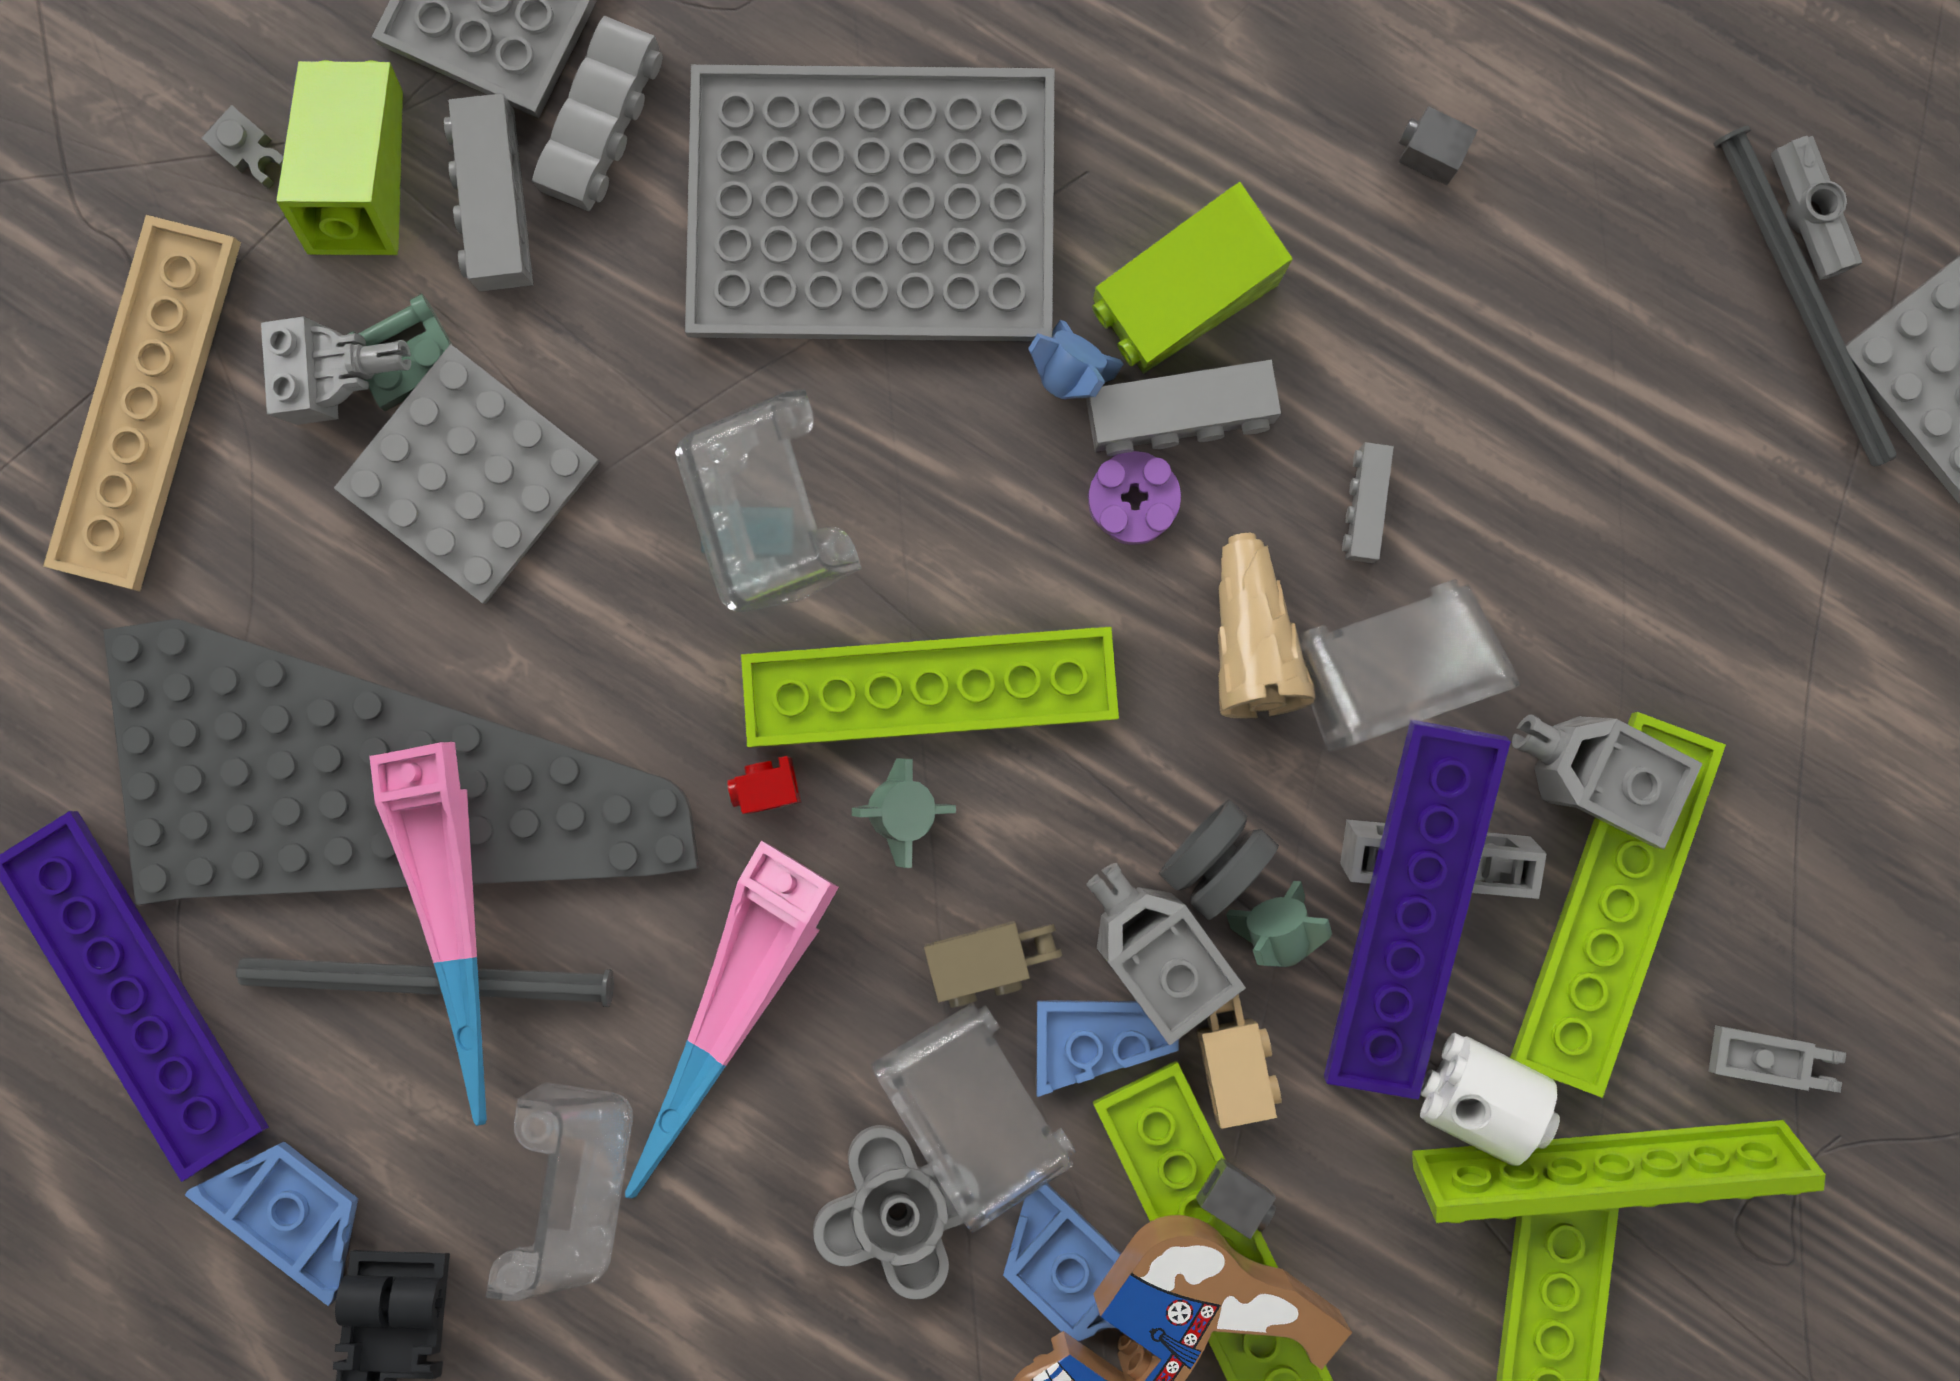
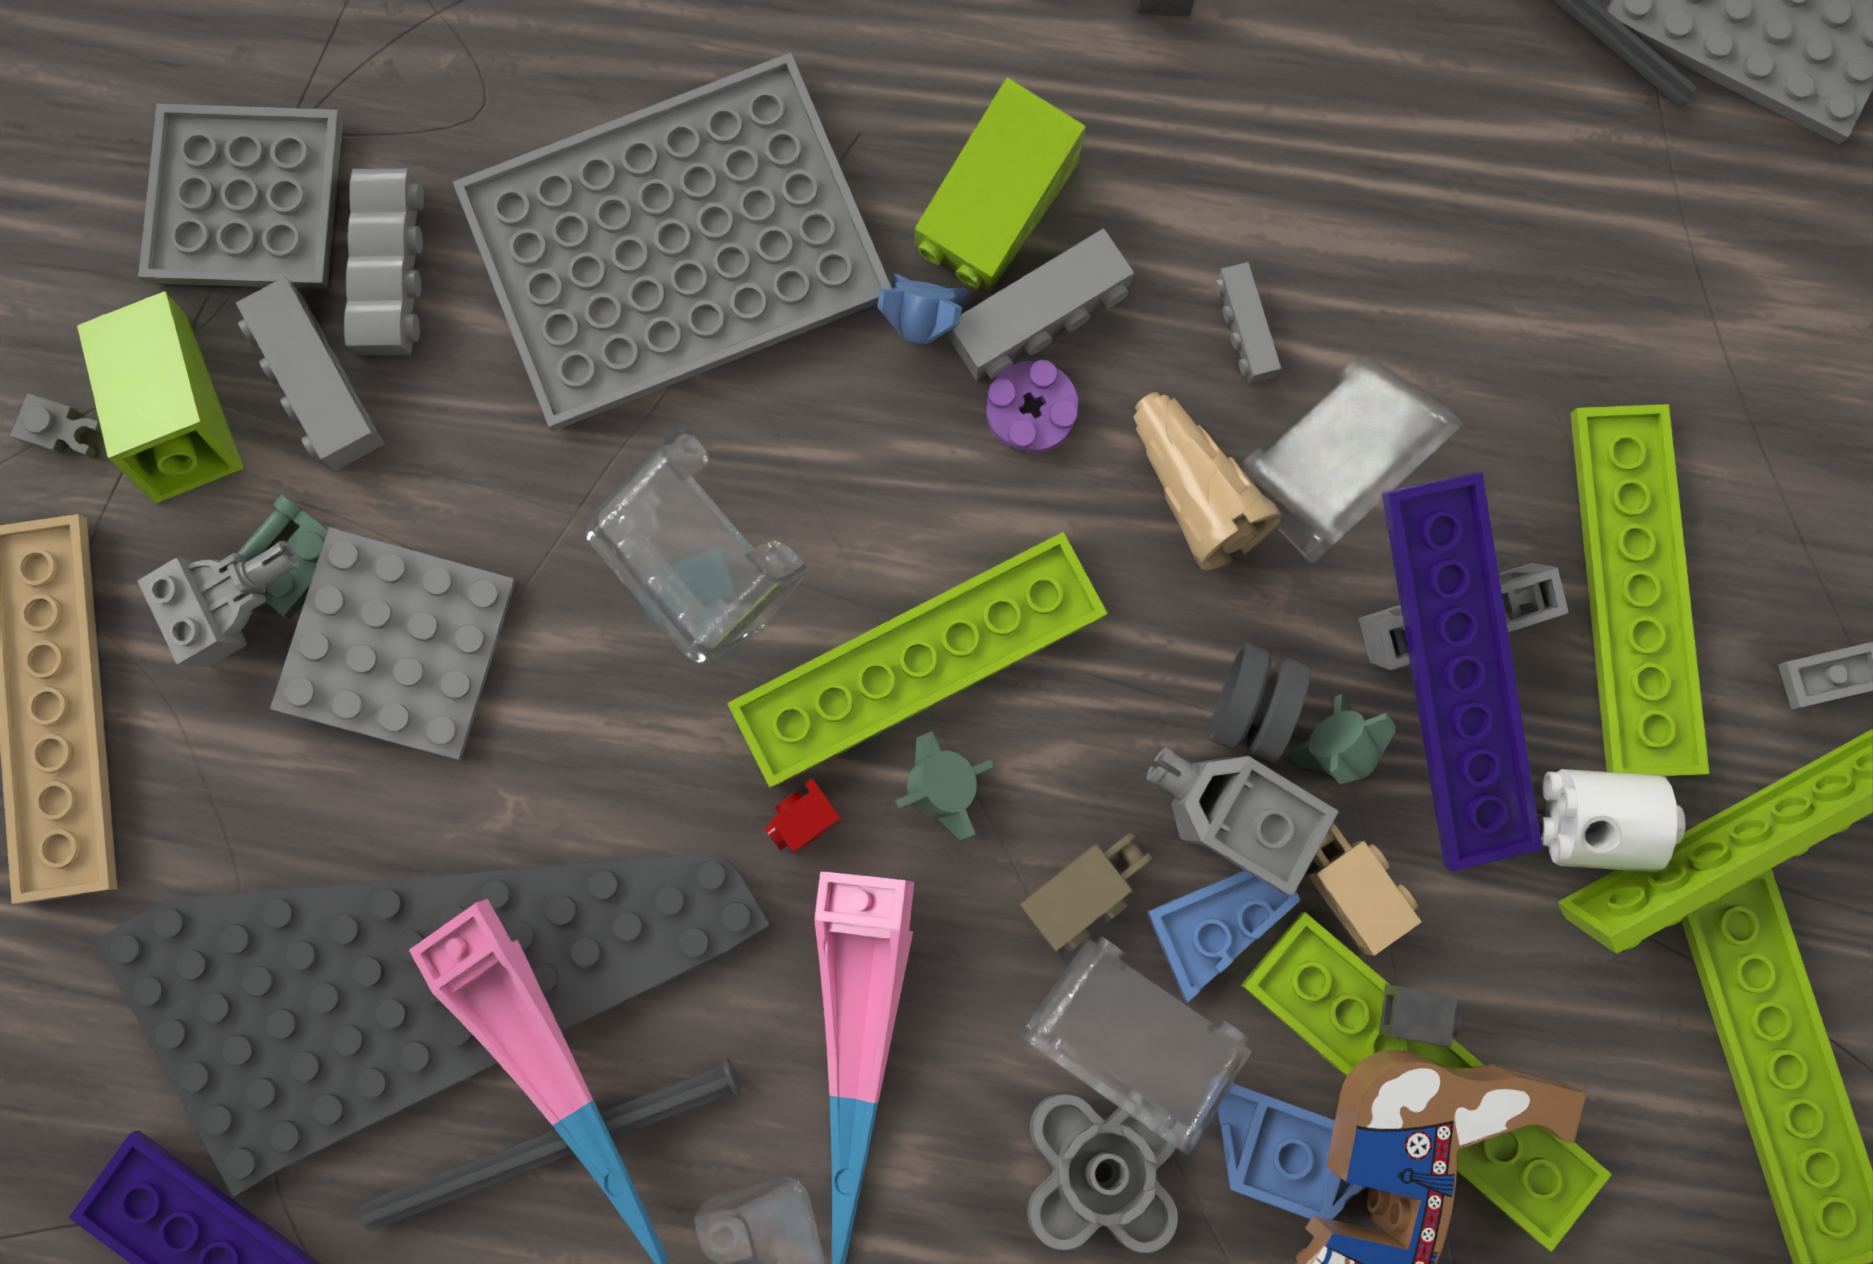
camera: 25 degrees left, 5 degrees down
light grey plate [1512,715,1703,849] -> none

